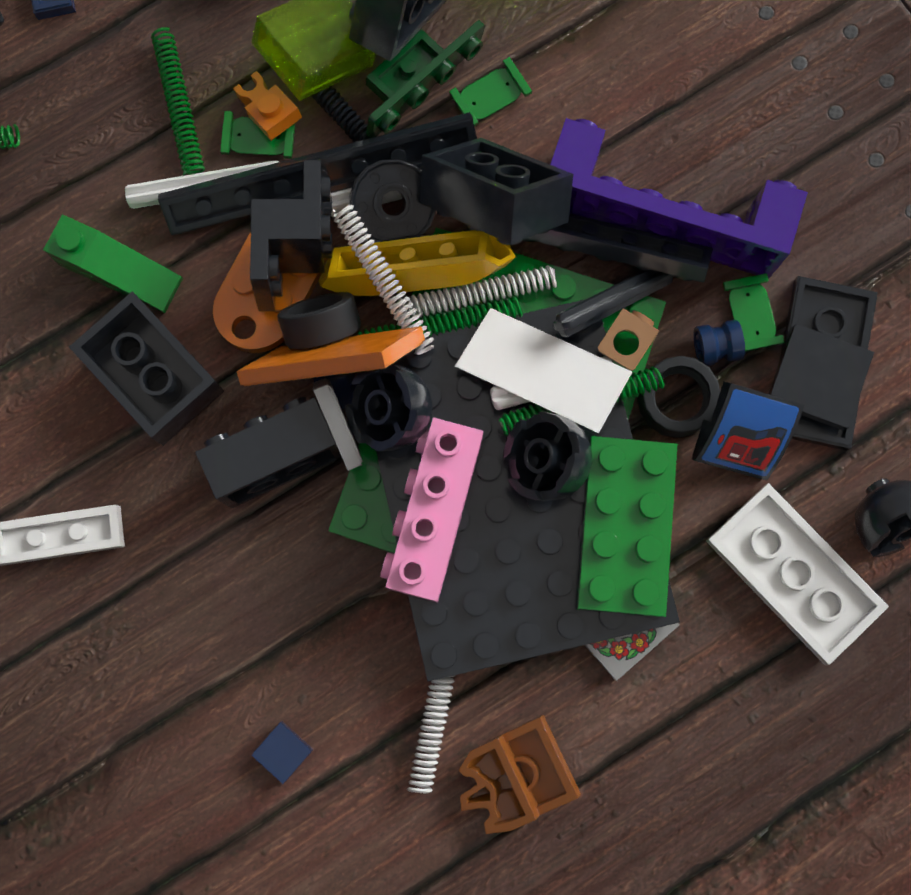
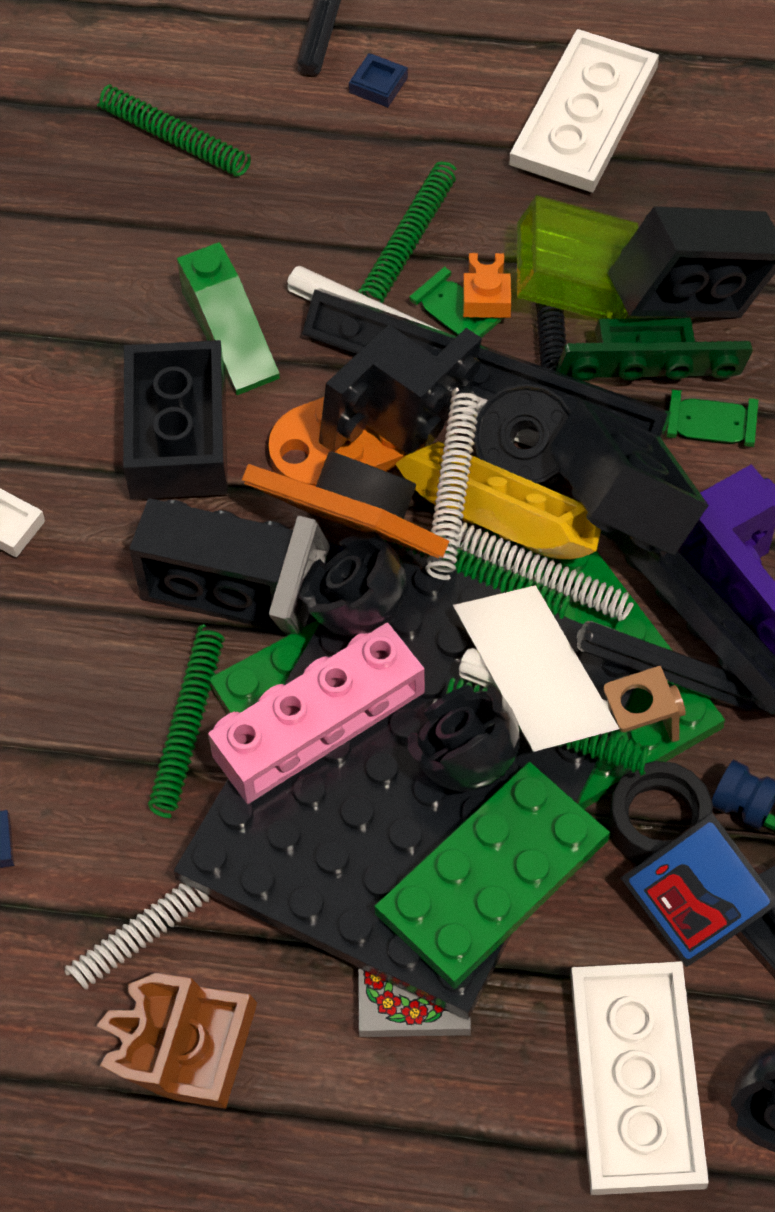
camera: 40 degrees right, 20 degrees down
none -> green piece [147,624,225,818]

